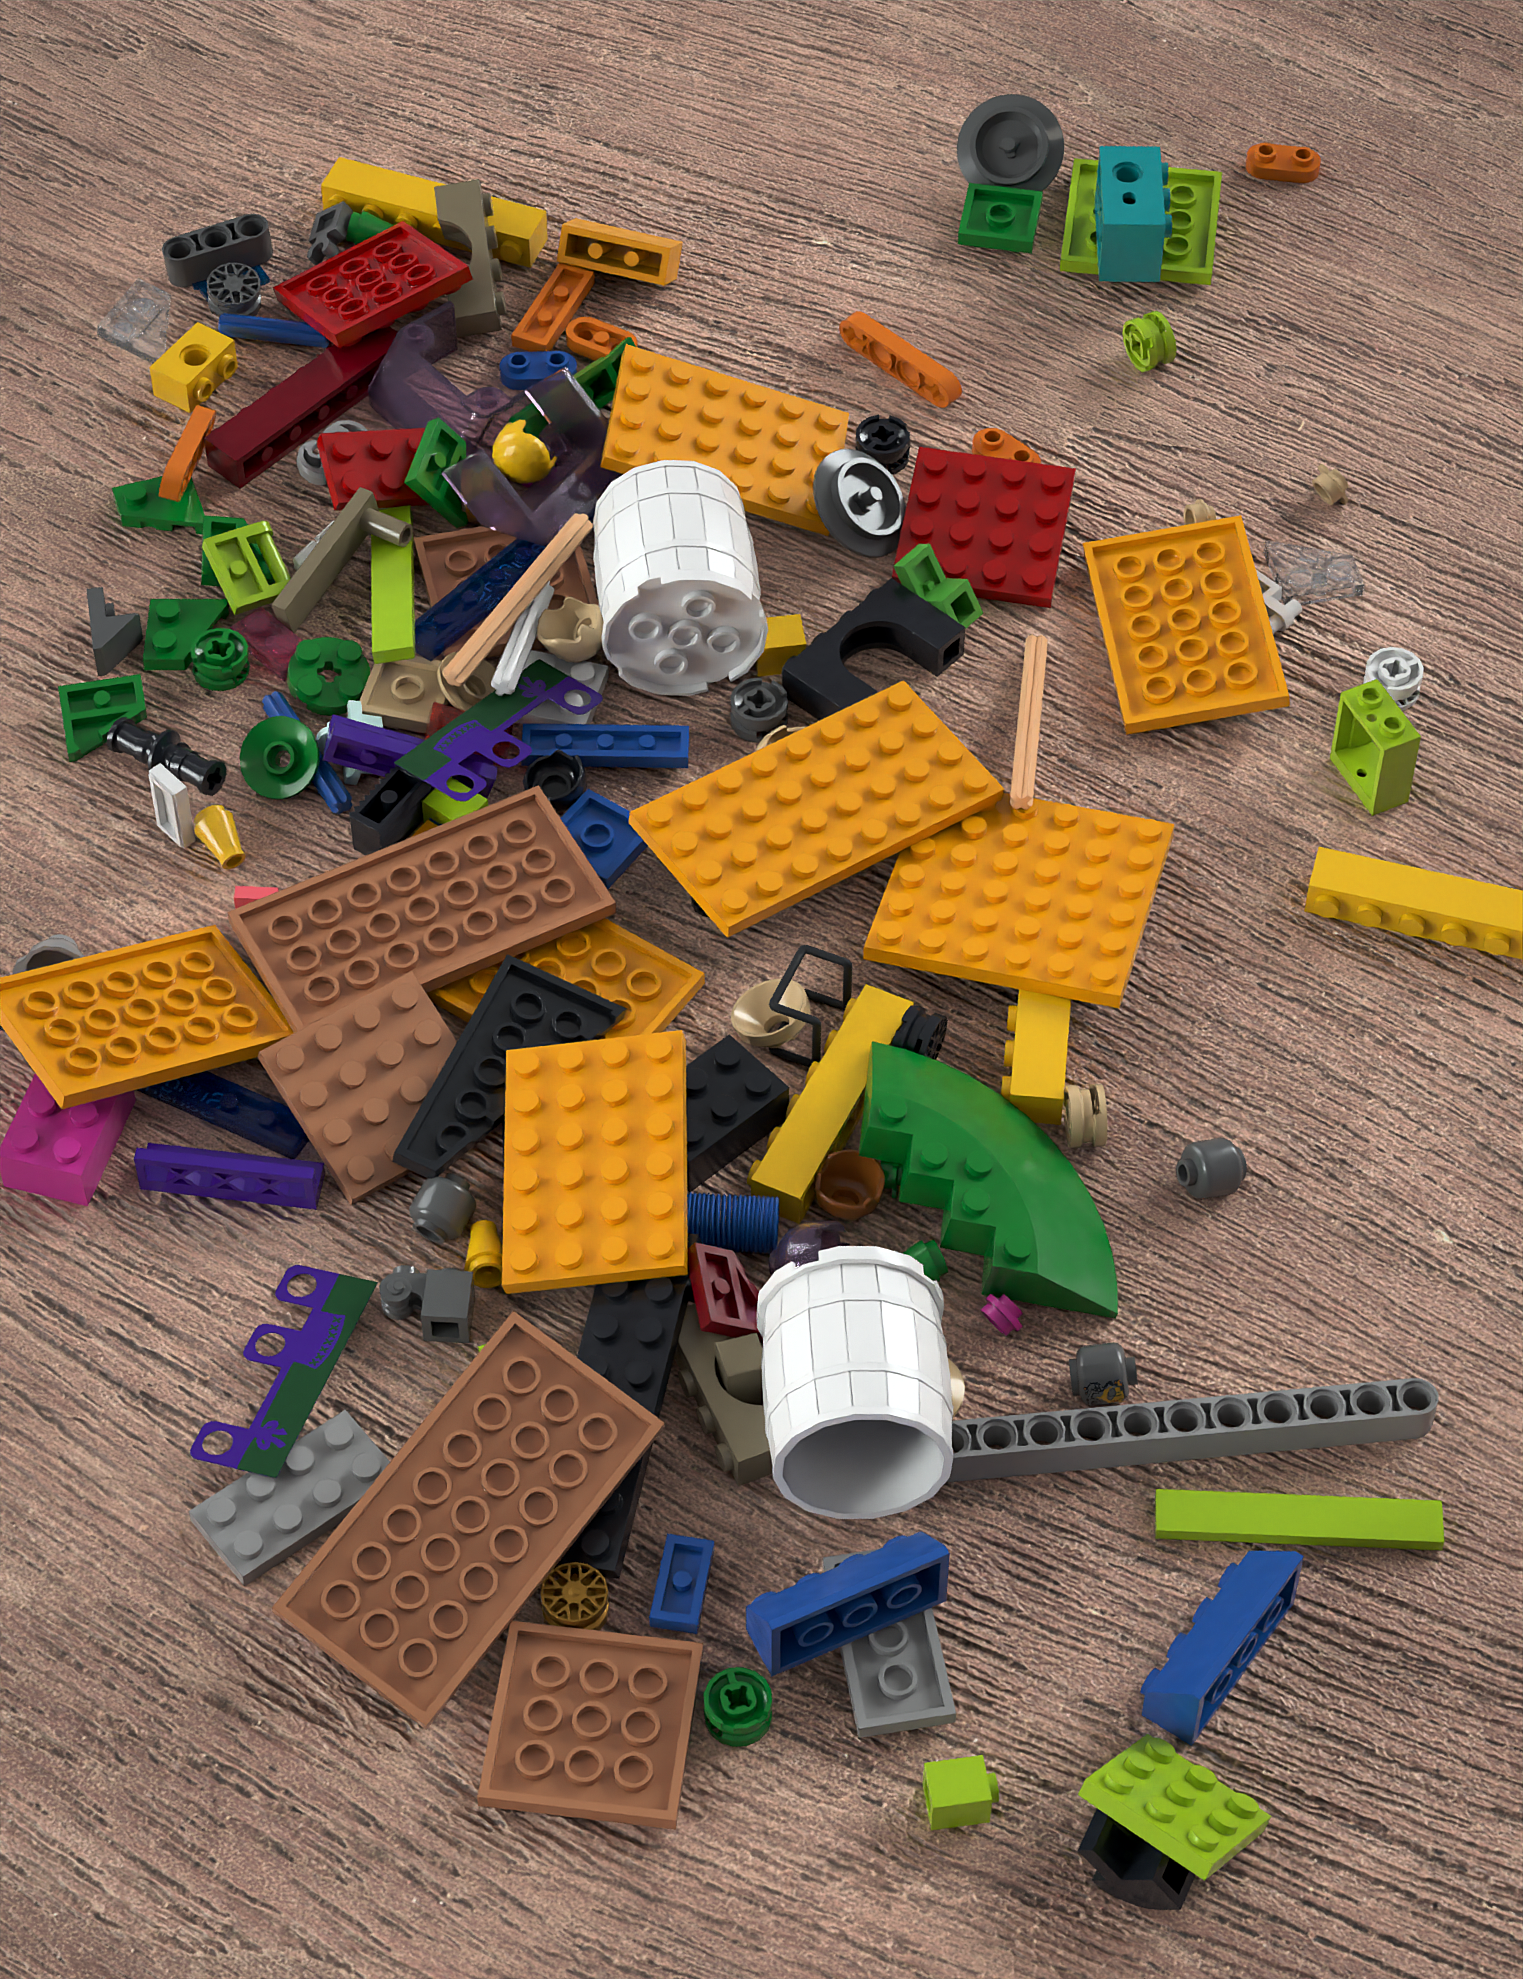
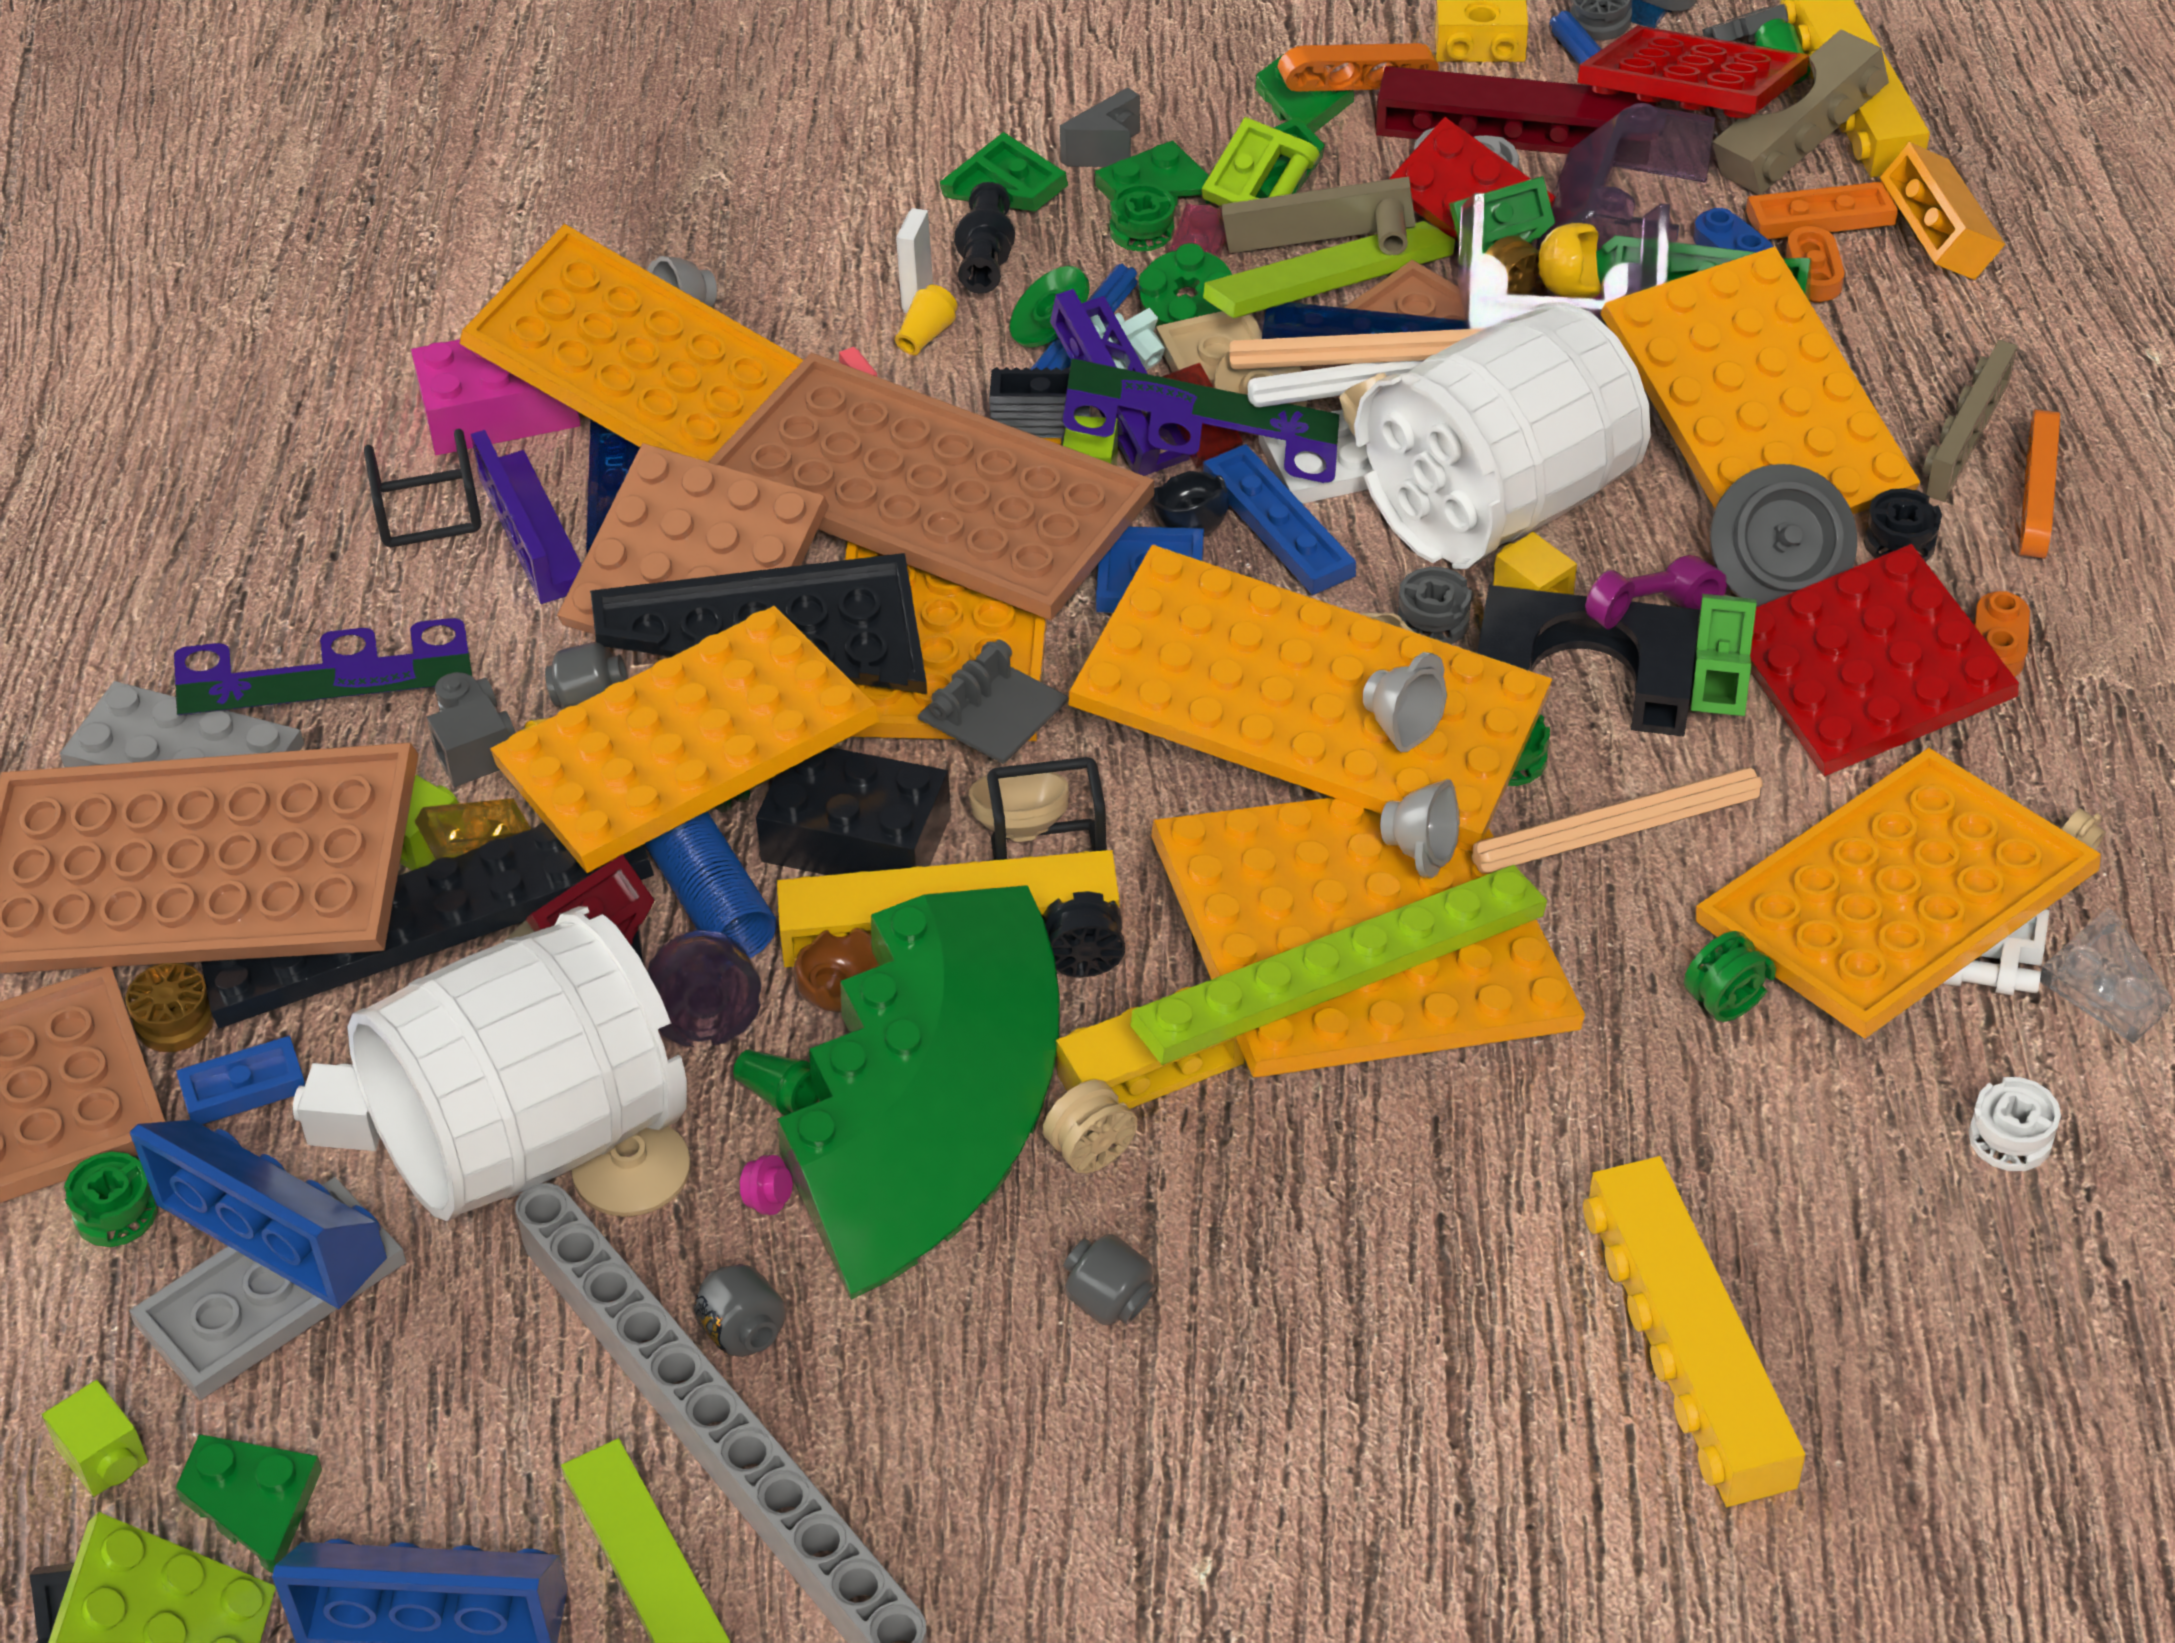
camera: 60 degrees right, 5 degrees down
lime window [1330,679,1421,816] -> none
none -> green wing [175,1434,322,1573]
none -> white brick [293,1063,380,1151]
none -> black piece [364,429,482,547]
none -> clear yellow plate [414,798,531,859]
none -> dark grey hinge [918,640,1069,764]
none -> lime plate [1130,865,1547,1065]
none -> light grey piece [1363,652,1447,752]
none -> light grey piece [1380,779,1460,878]
none -> magenta piece [1585,555,1727,629]
none -> green wheel [1684,931,1776,1022]
none -> dark tan plate [1923,340,2018,502]

